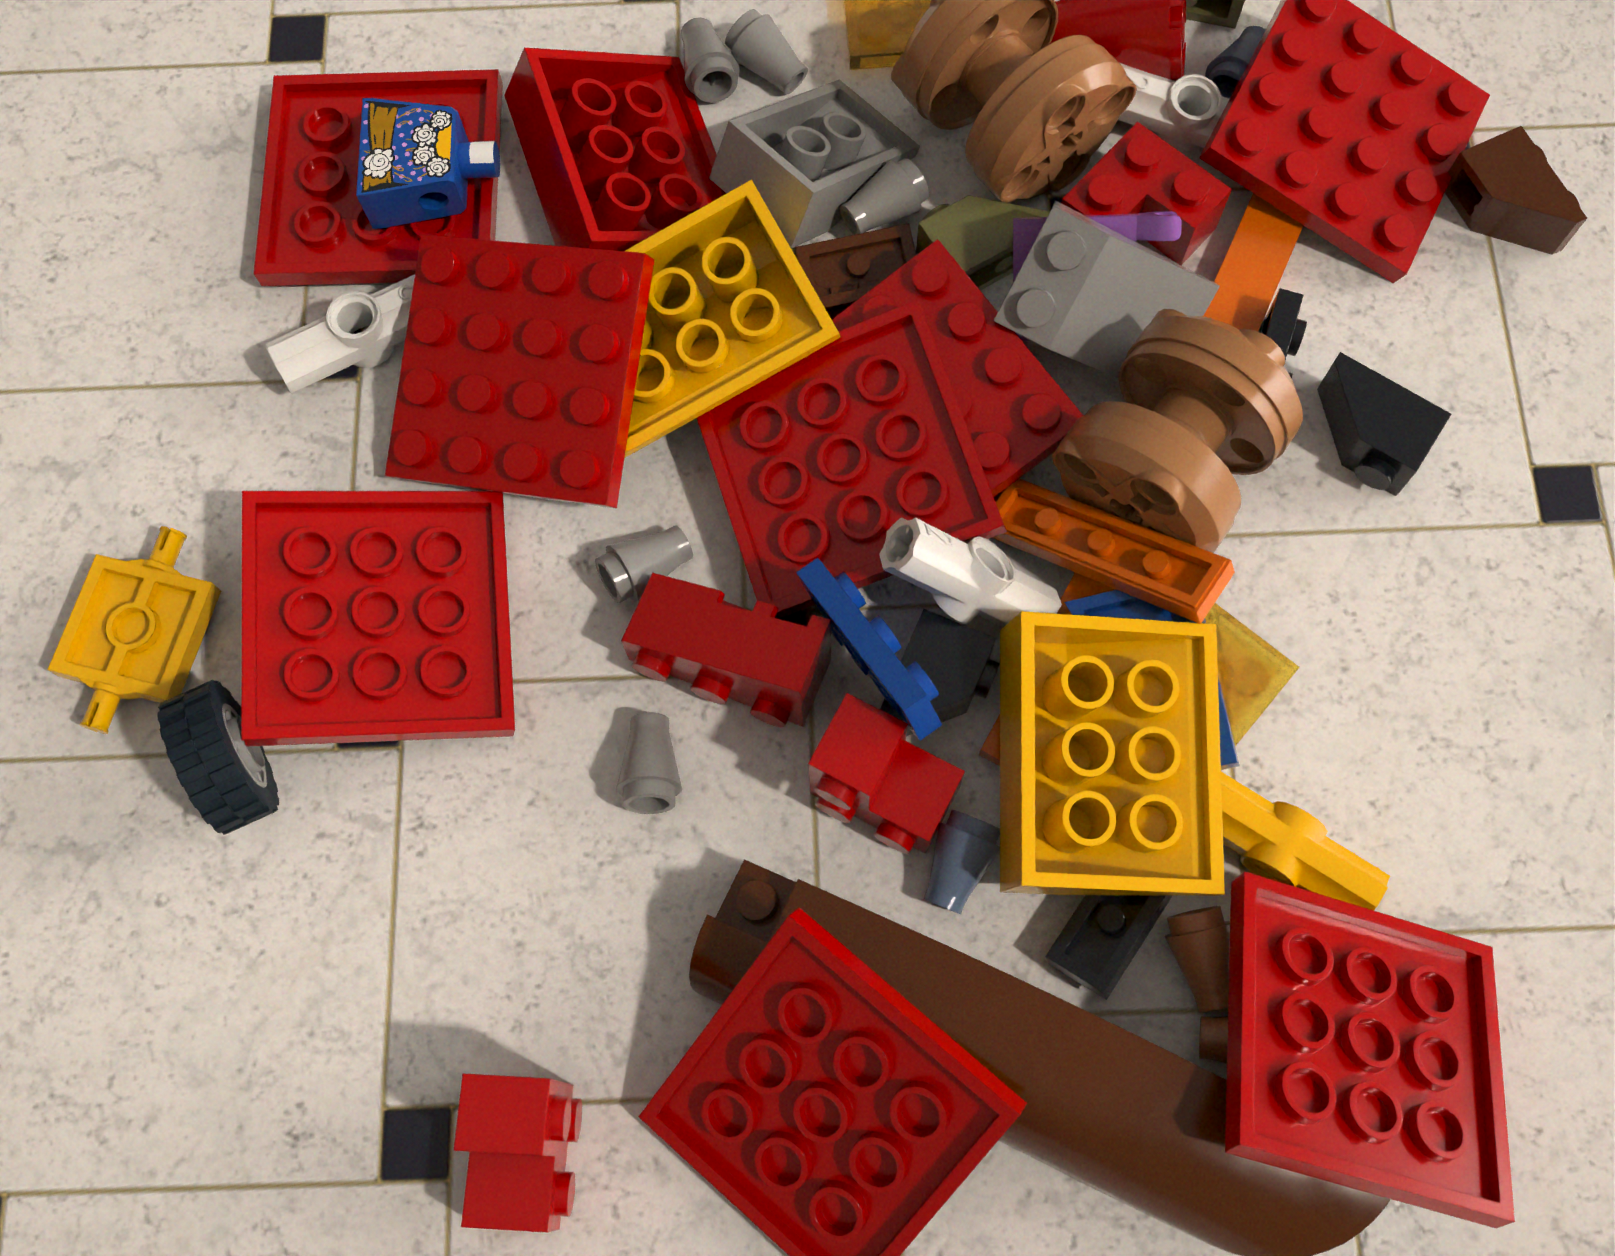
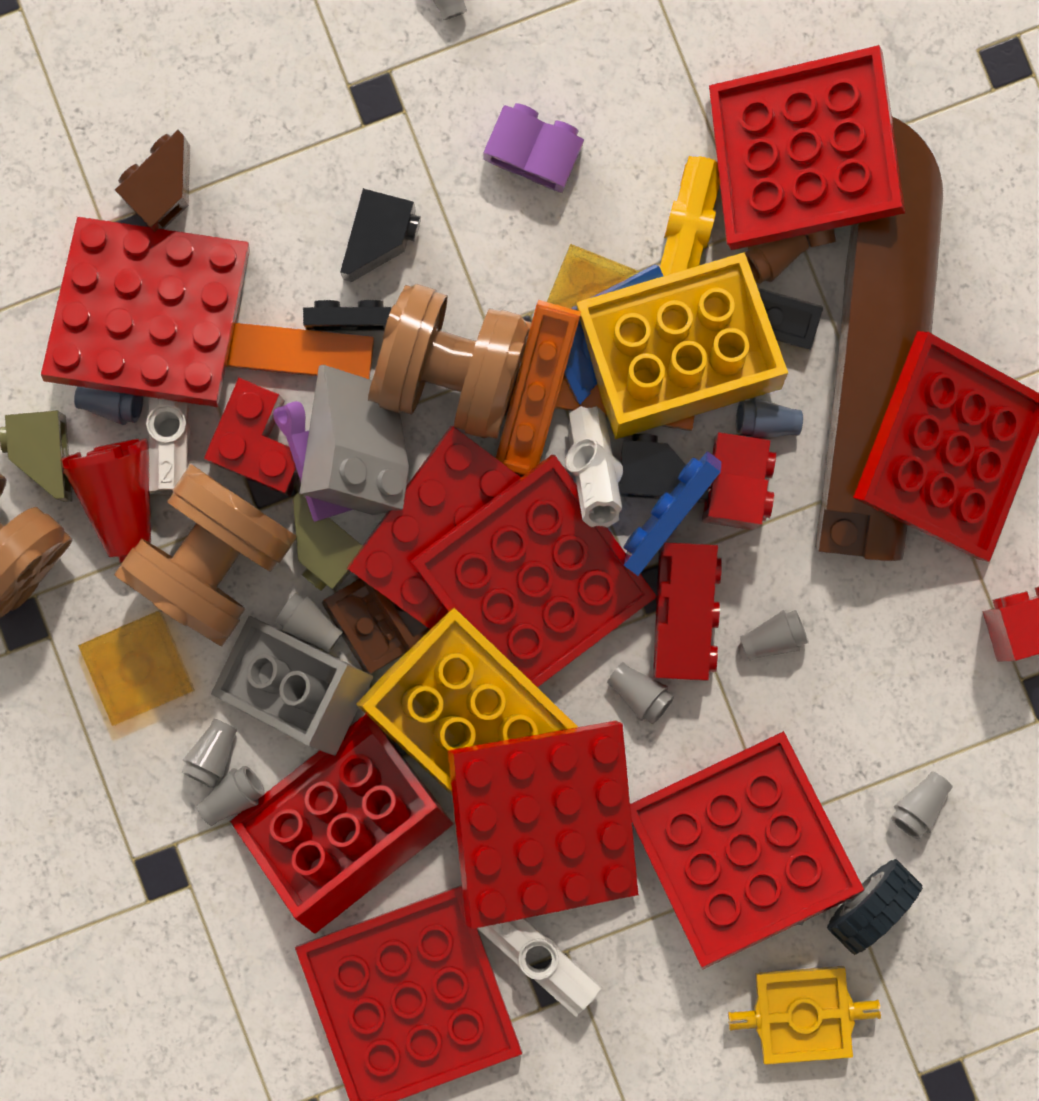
camera: 110 degrees left, 15 degrees up
torso [356,98,500,229] -> none
none -> medium lavender brick [483,103,584,193]
none -> light grey cone [891,772,953,839]

